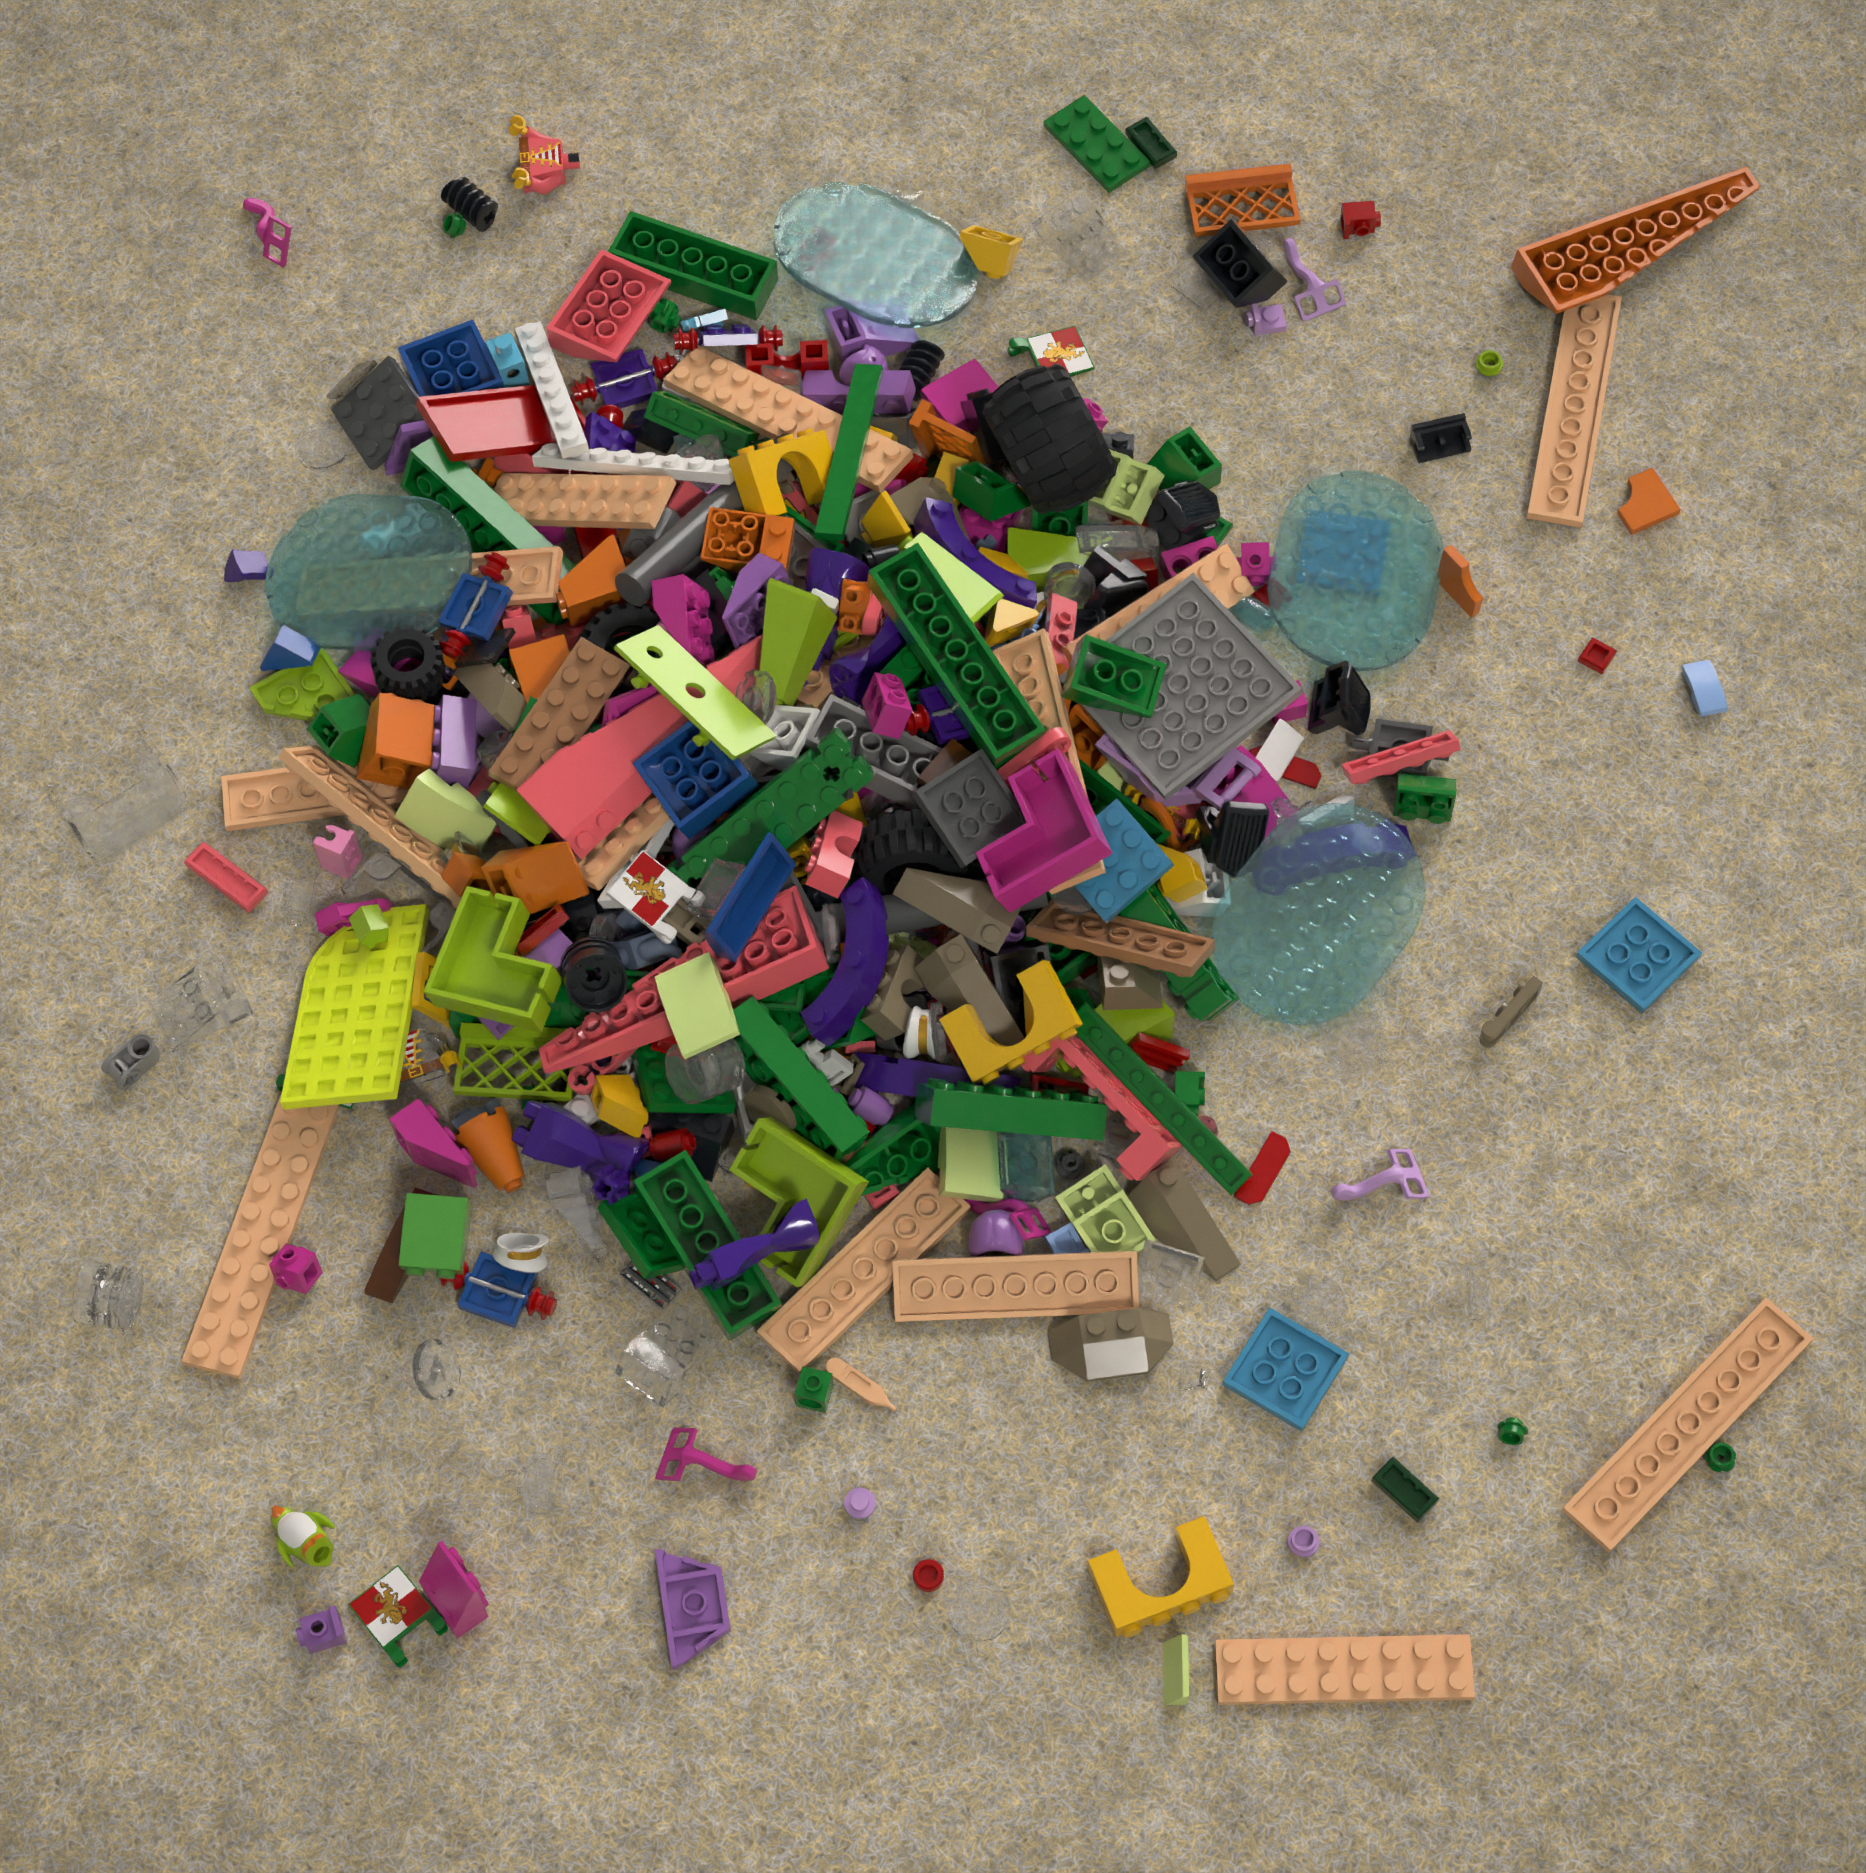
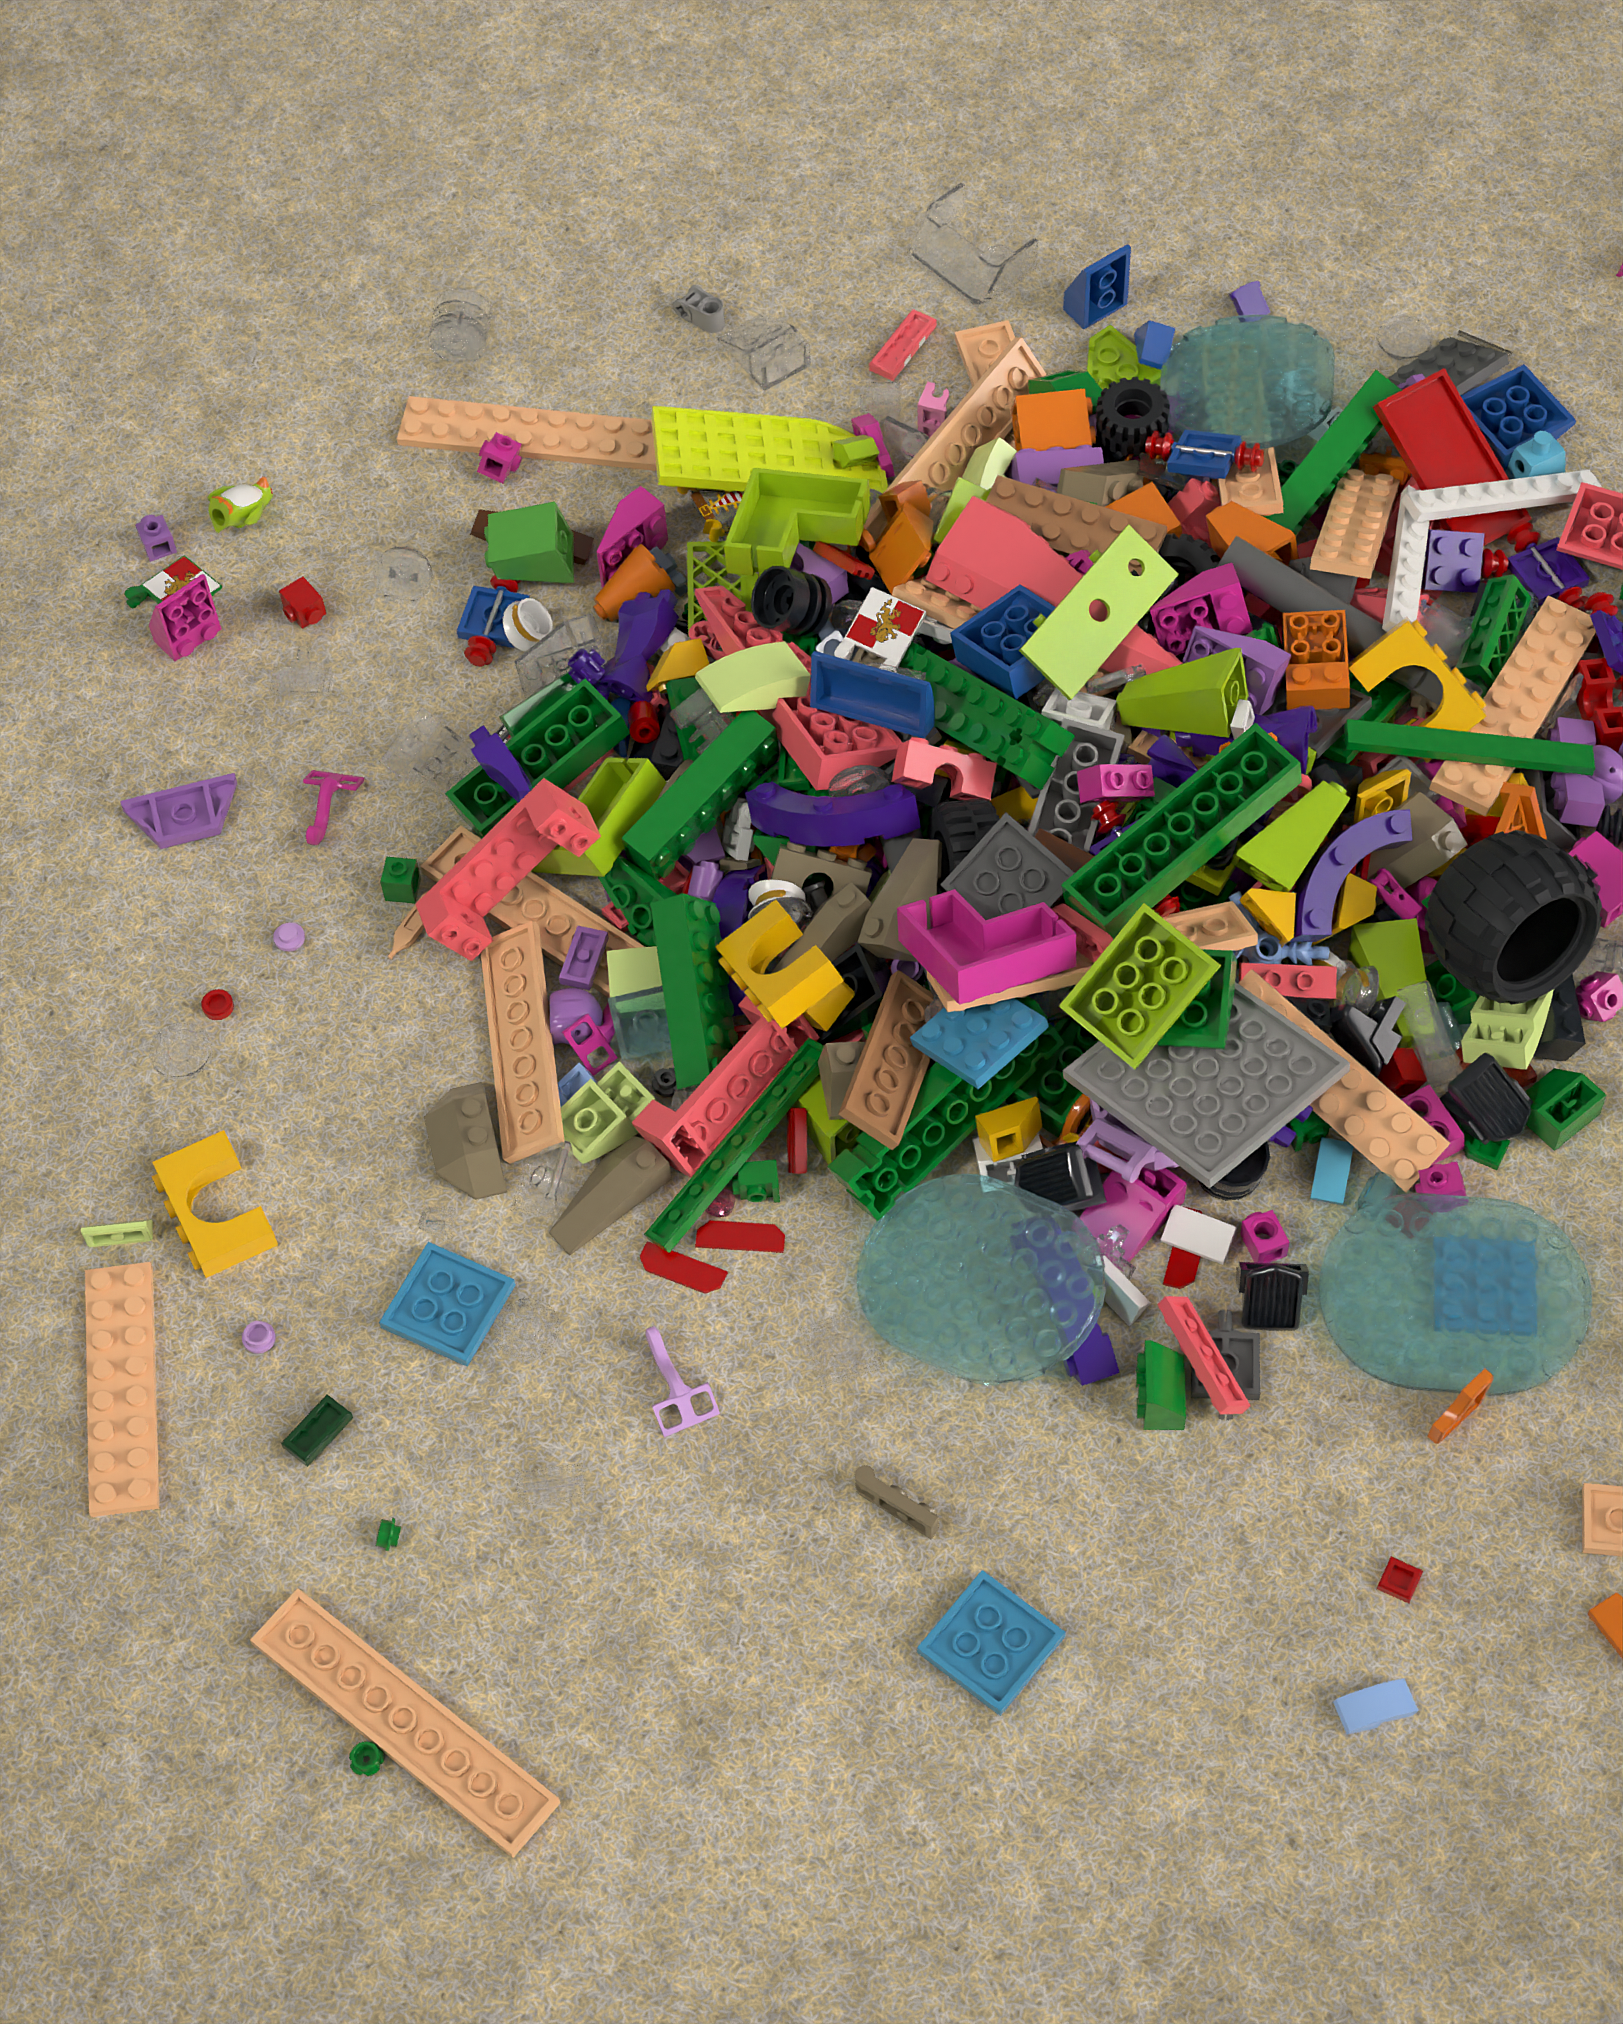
camera: 85 degrees right, 5 degrees down
none -> red brick [279,576,327,629]
none -> coral plate [415,778,601,961]
none -> medium lavender plate [559,926,609,991]
none -> red piece [695,1220,785,1253]
none -> lime slope [1059,903,1221,1069]
none -> blue slope [1063,244,1131,330]
none -> dark pink bar [1367,868,1423,920]

